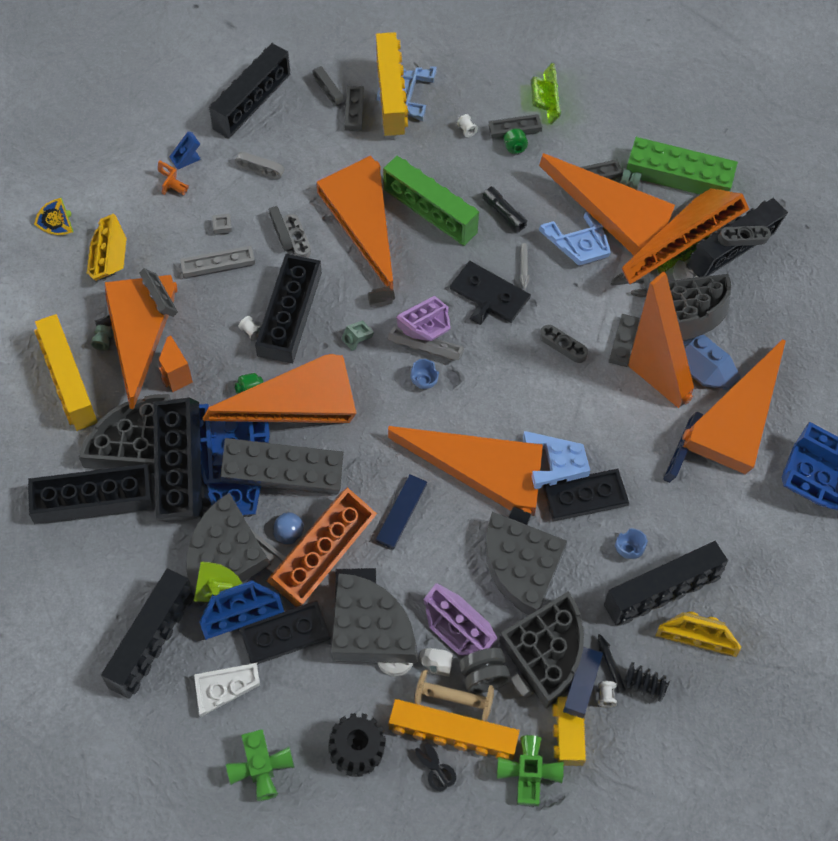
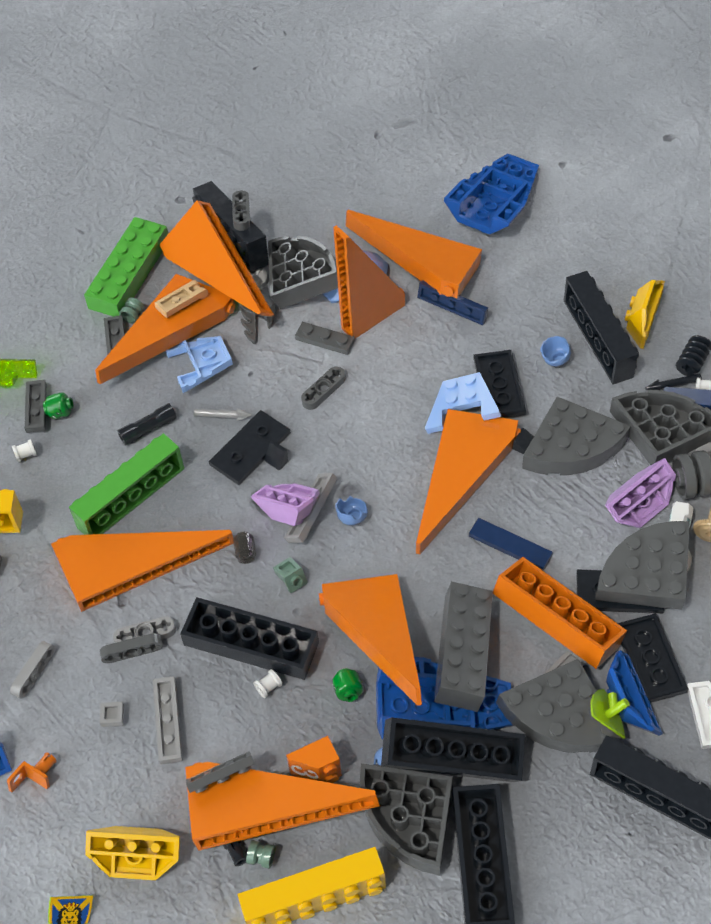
camera: 80 degrees left, 5 degrees down
medium blue hair [273,512,304,544] -> none
none -> tan plate [155,280,208,318]

